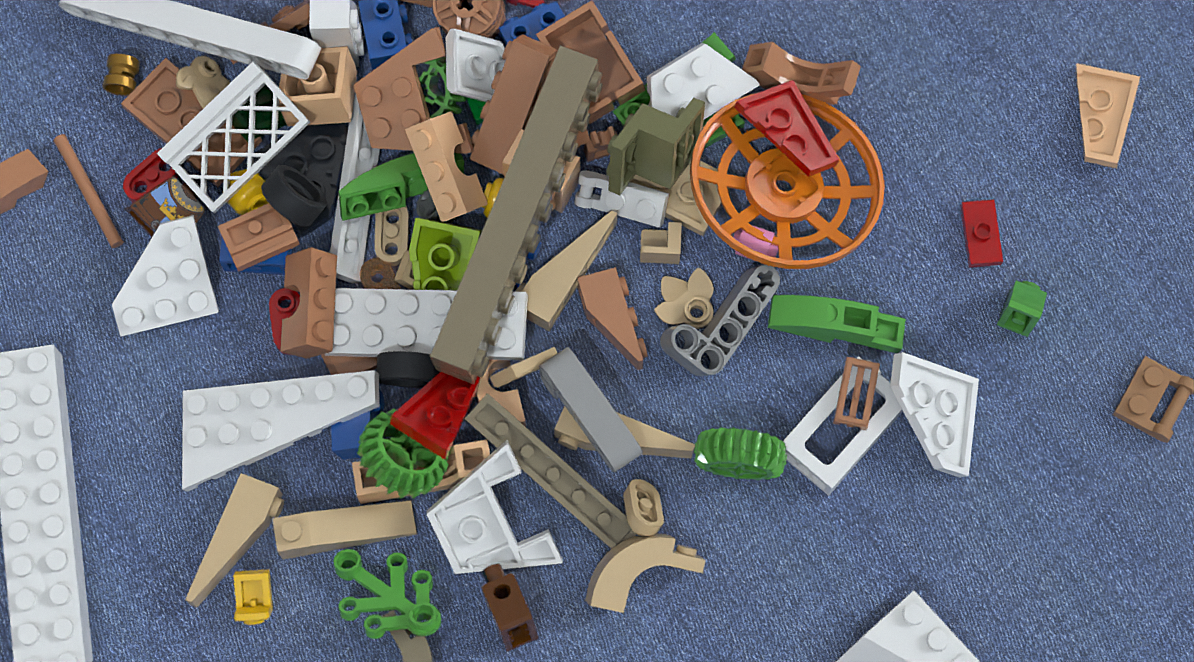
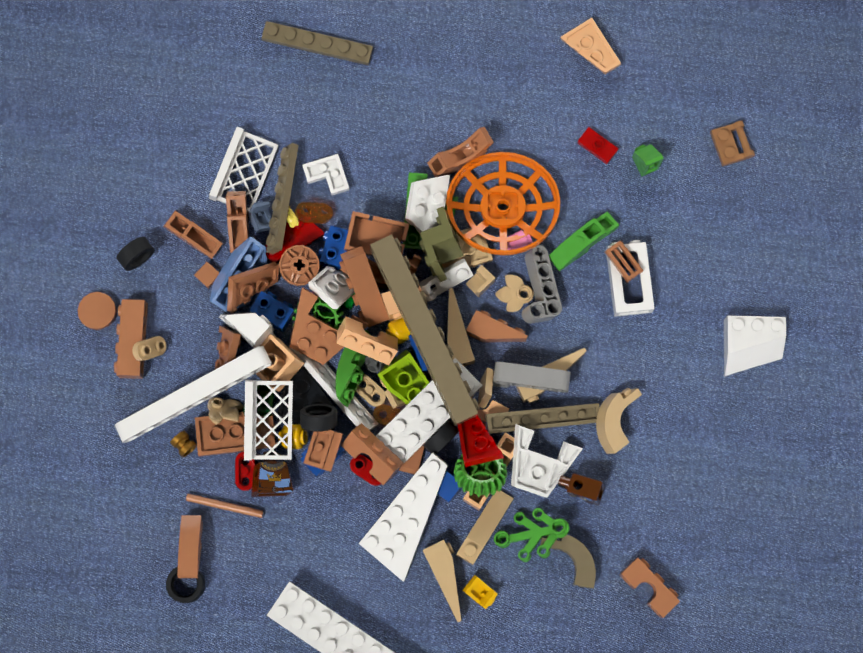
camera: 45 degrees left, 5 degrees up
white plate [112,215,219,337] -> none
tan plate [623,479,664,537] -> none
bright green gear [694,427,787,481] -> none
wing [734,80,840,177] -> none
white plate [890,352,979,477] -> none

